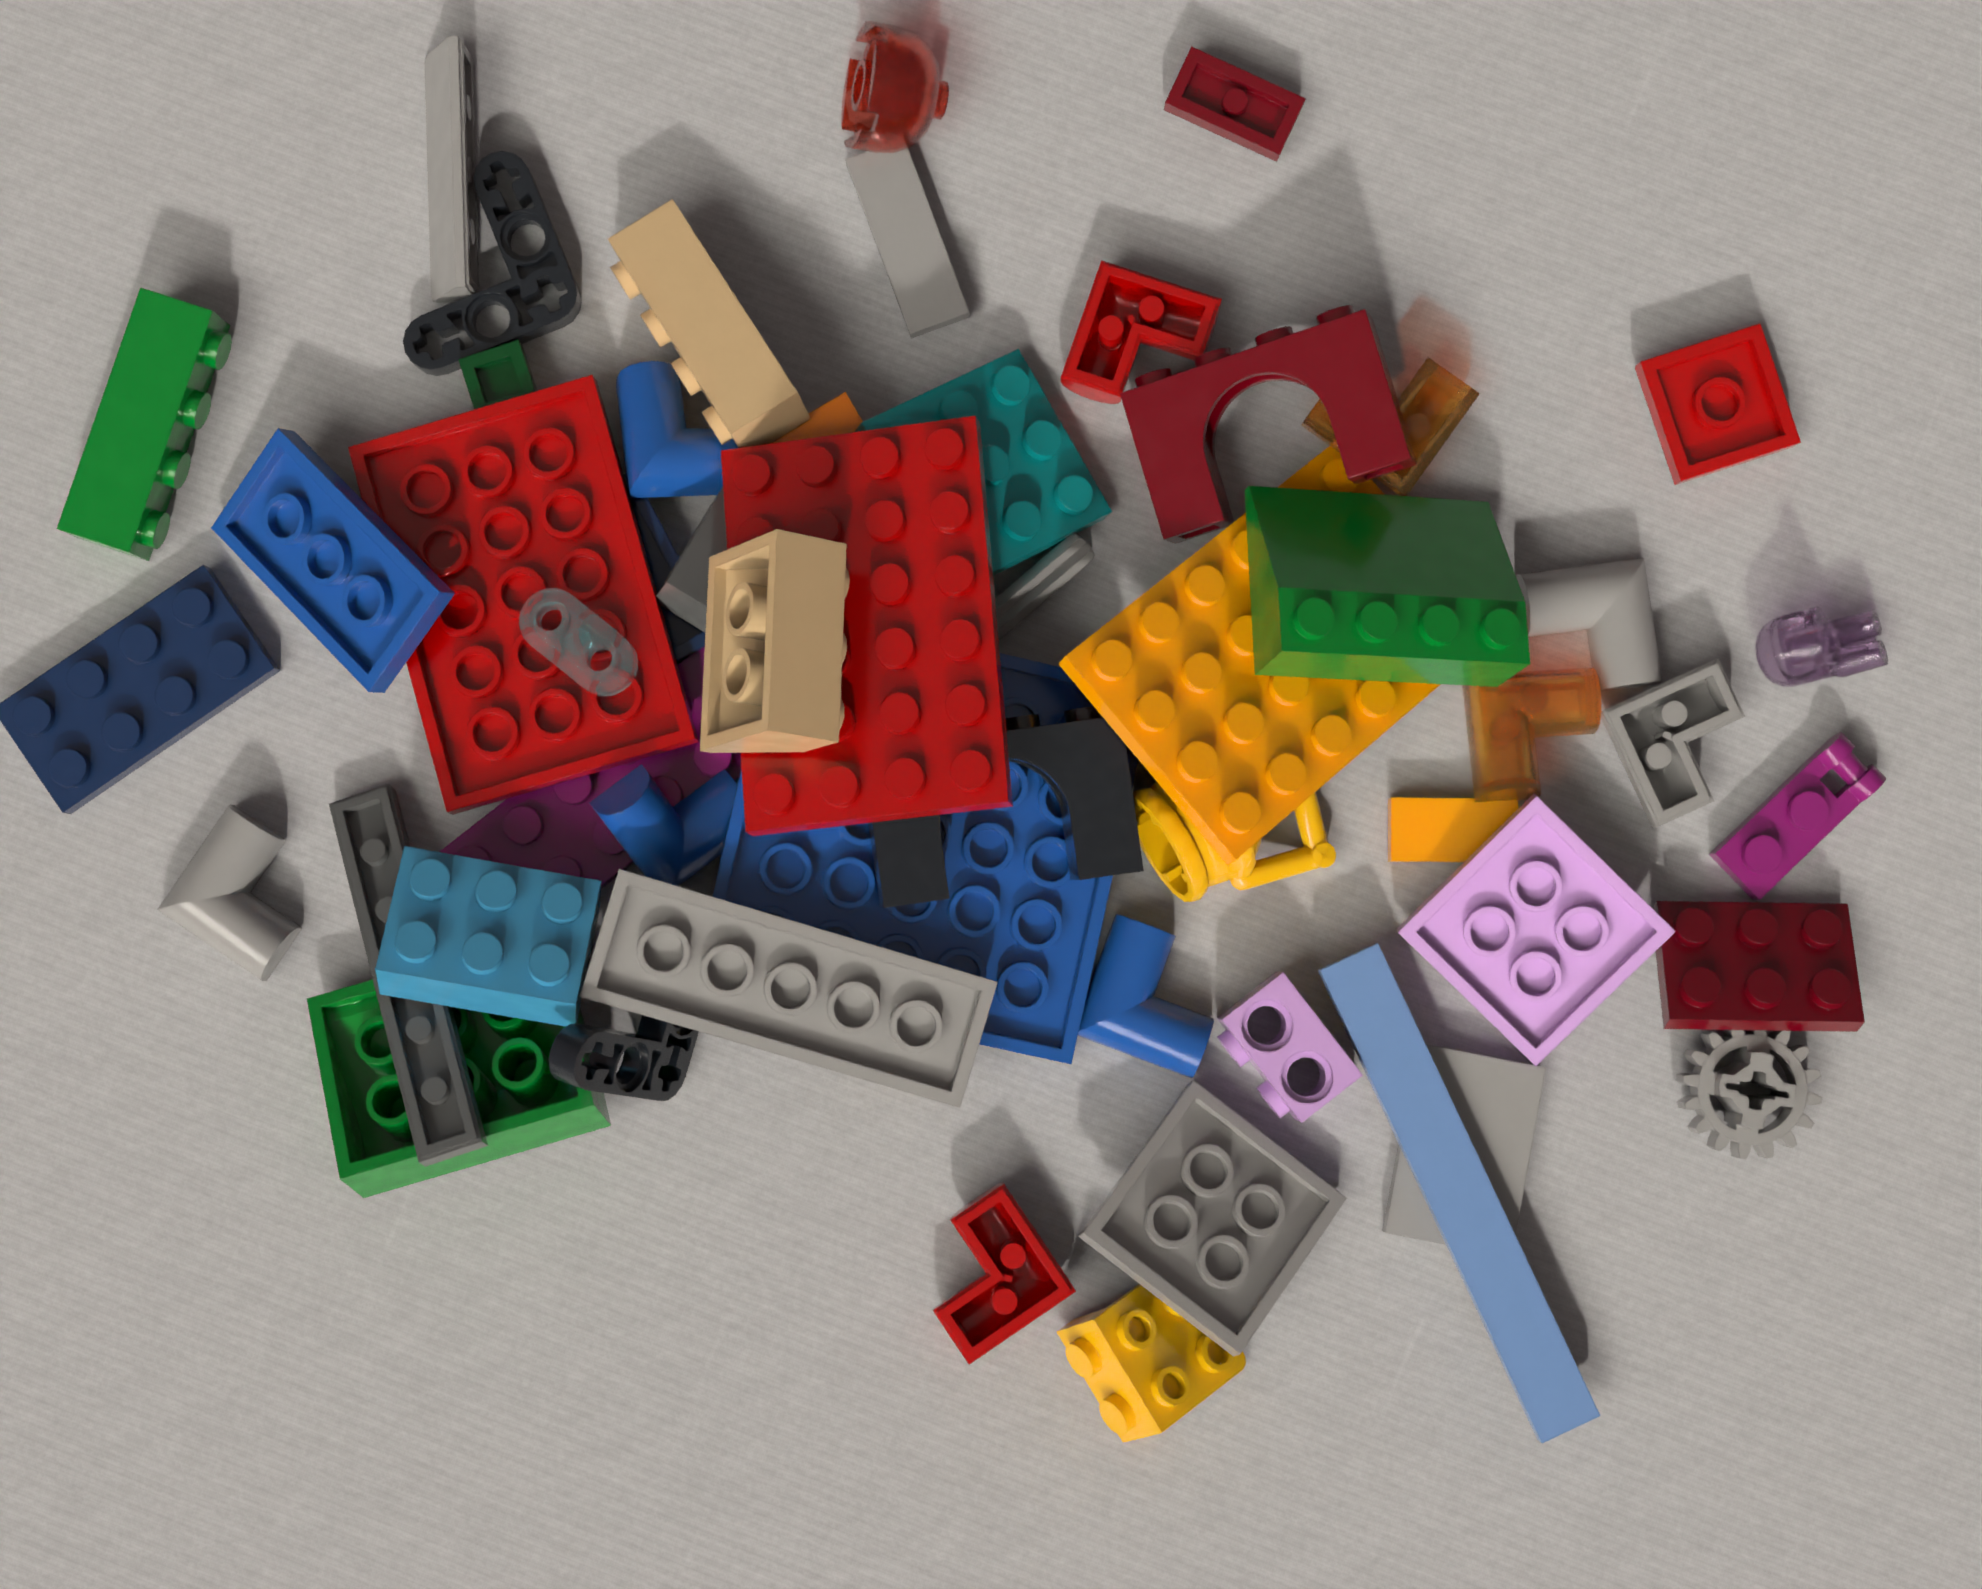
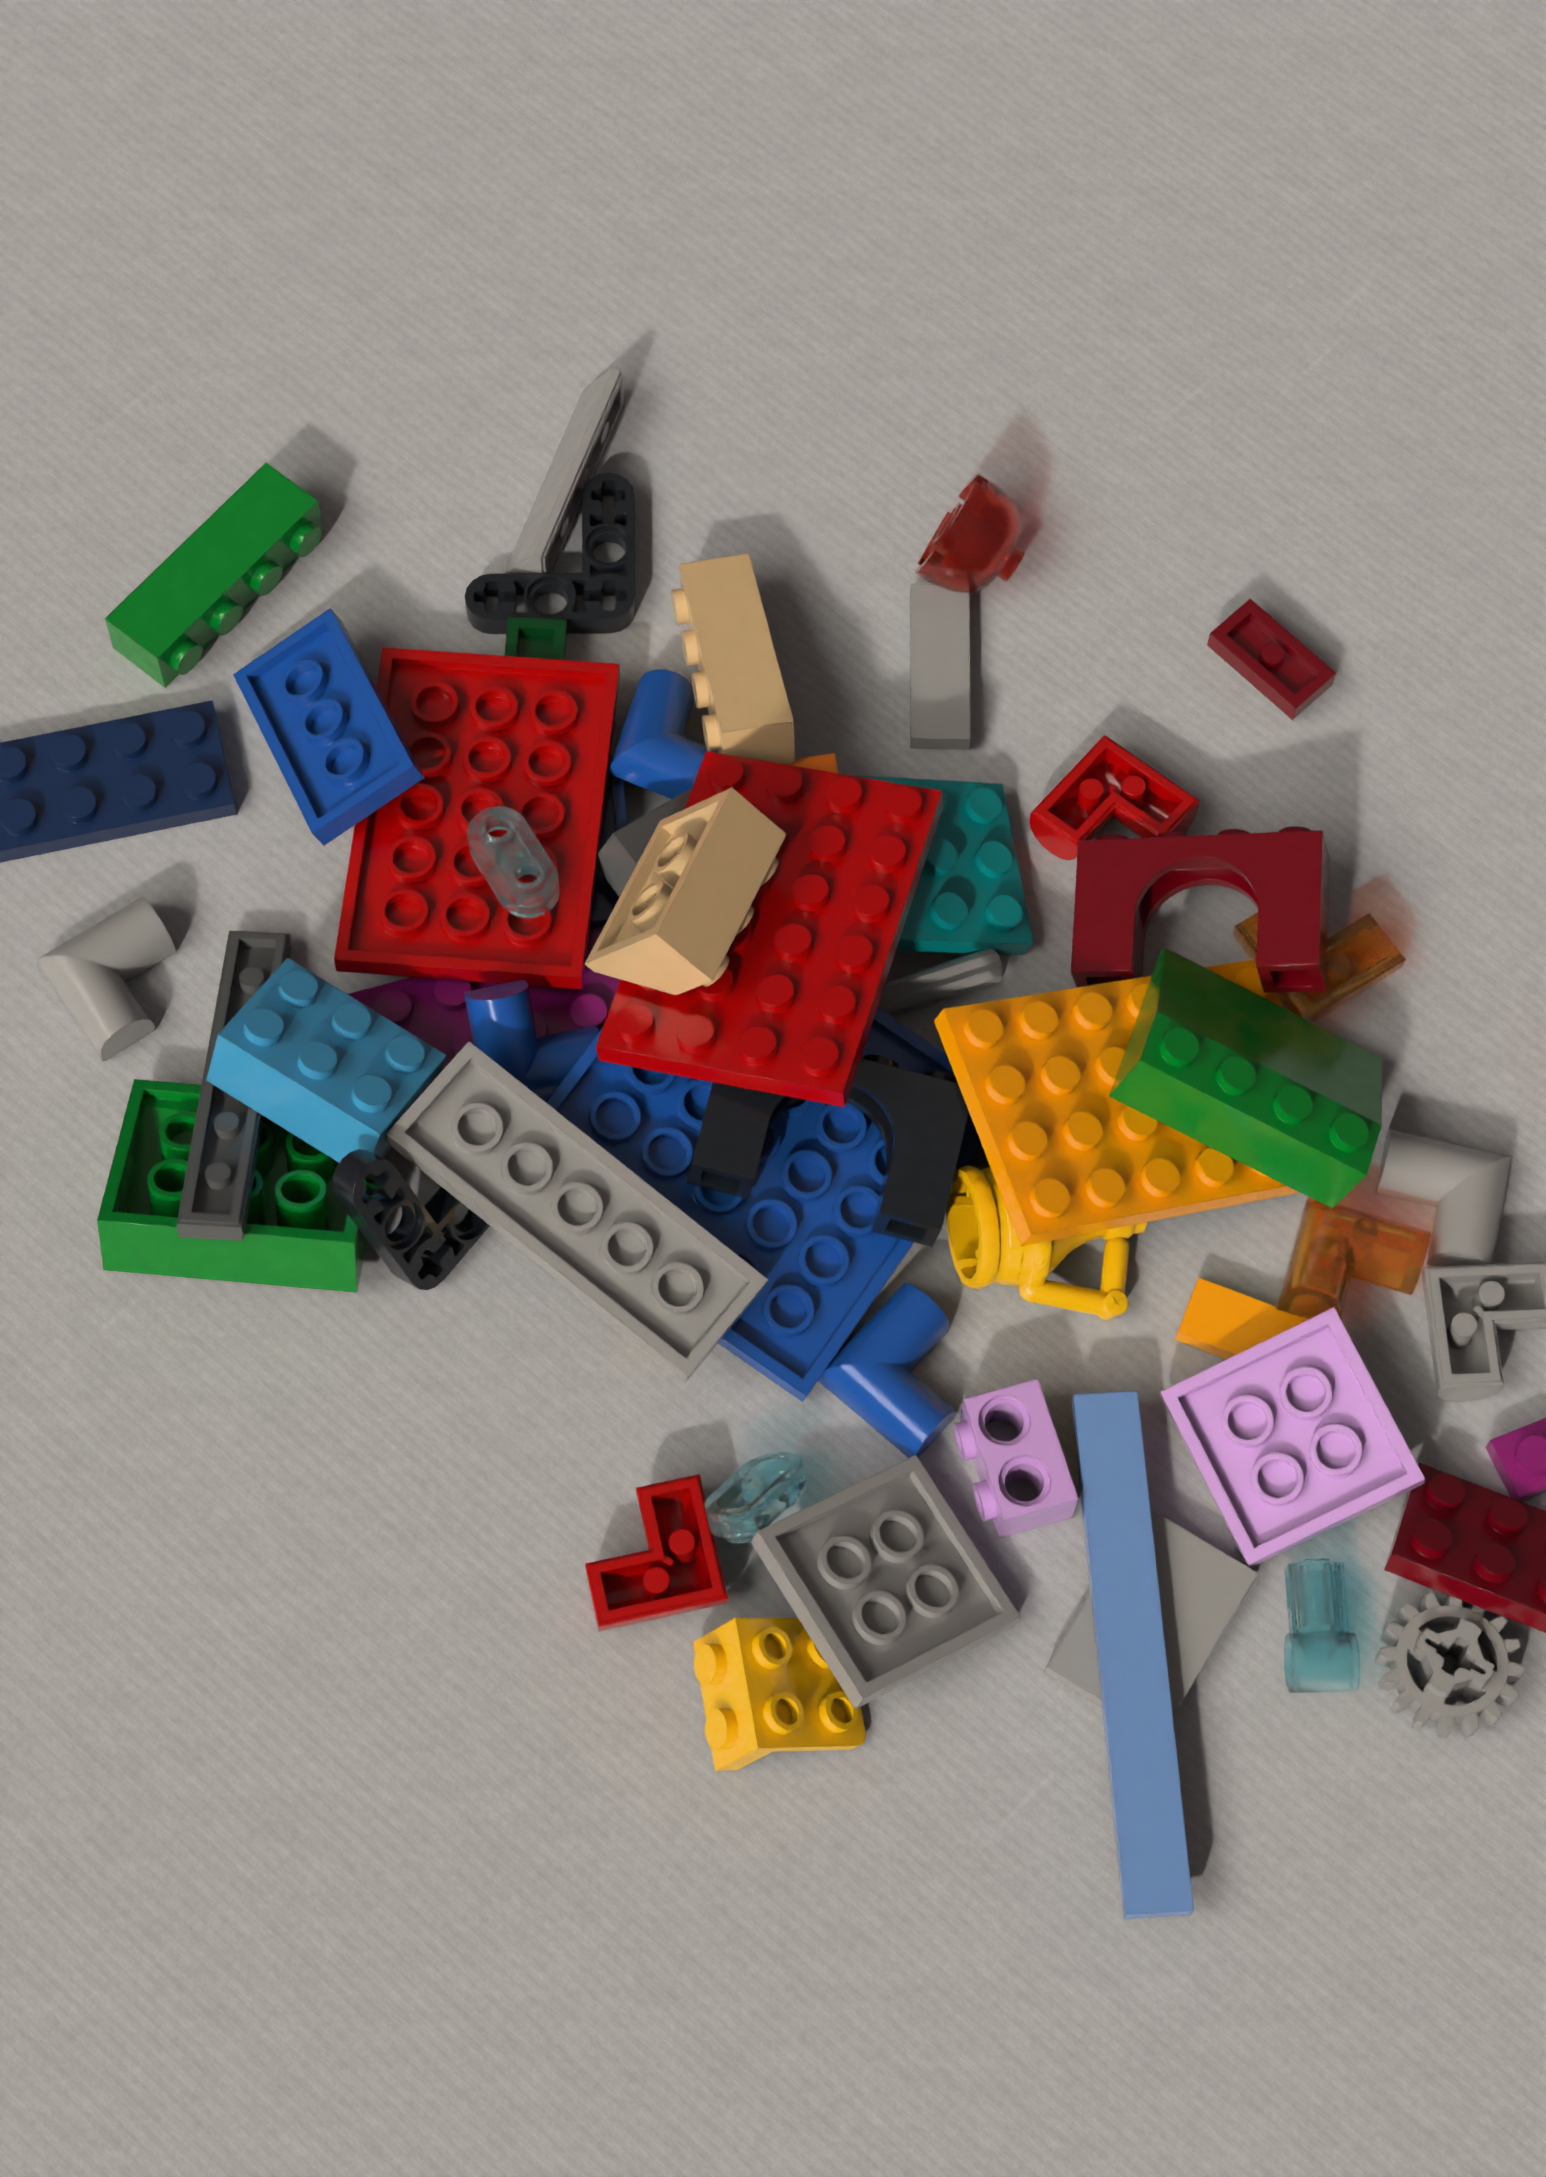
camera: 20 degrees right, 20 degrees down
none -> clear light blue plate [704,1452,807,1543]
none -> clear light blue piece [1284,1558,1360,1693]

